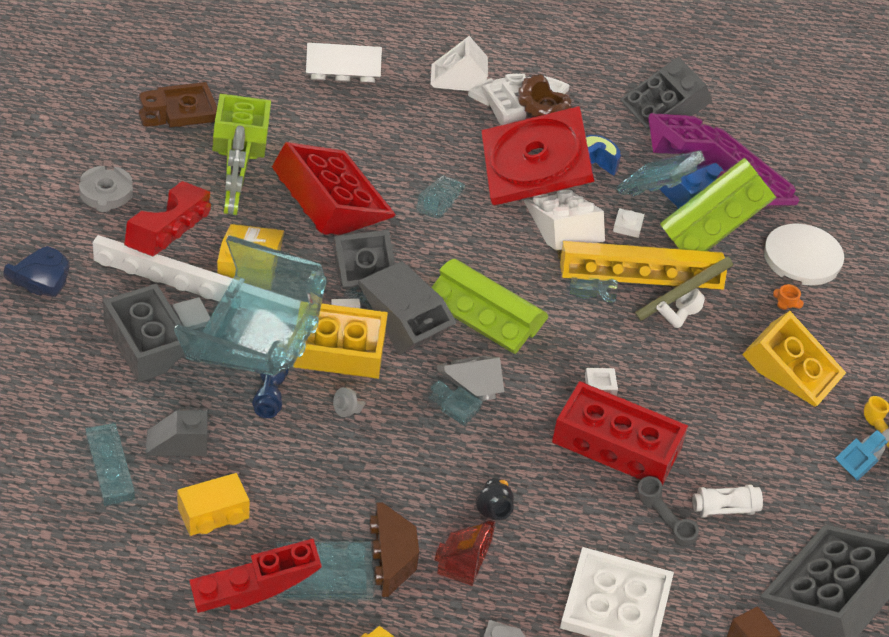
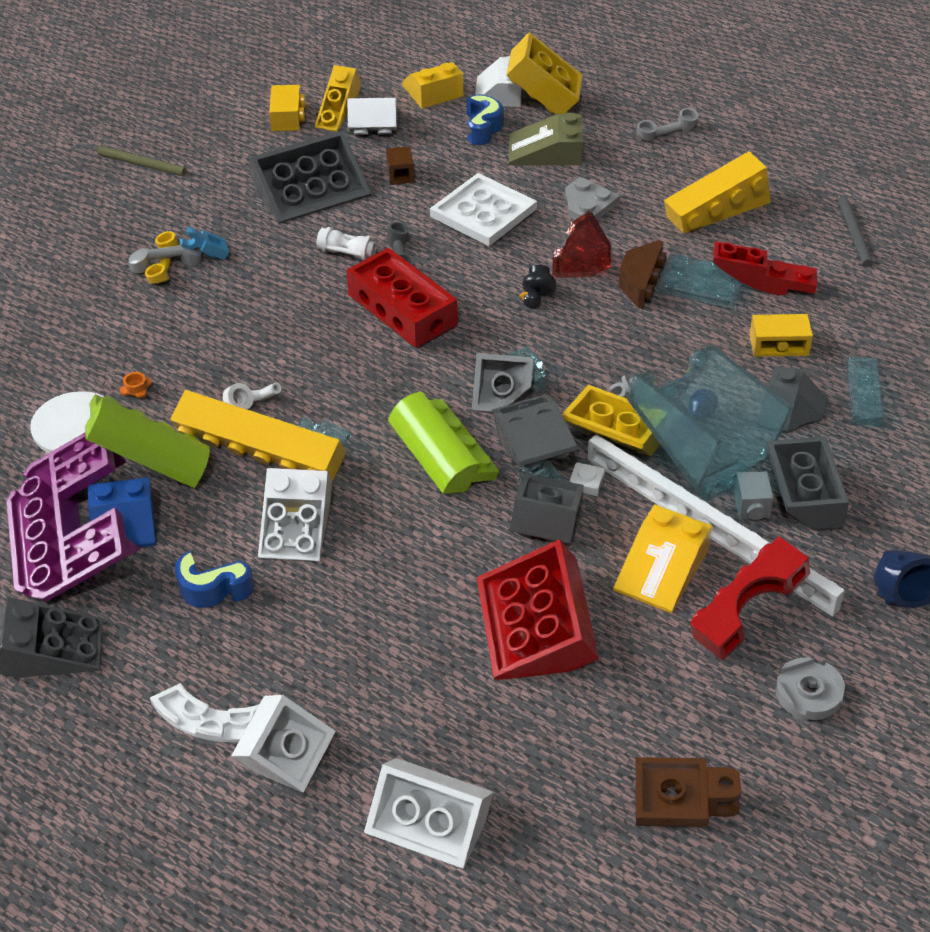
camera: 150 degrees left, 0 degrees up
lime slope [212,94,271,215] -> none
clear light blue slope [417,175,465,219] -> none
red piece [481,106,595,205] -> none
white slope [482,80,527,125] -> none
reddish brown hair [518,74,572,118] -> none
white plate [585,368,618,396] -> none
white plate [613,208,645,238] -> none
clear light blue plate [616,150,705,196] -> none
olive bar [635,256,733,322] -> none
yellow slope [742,311,846,407] -> none

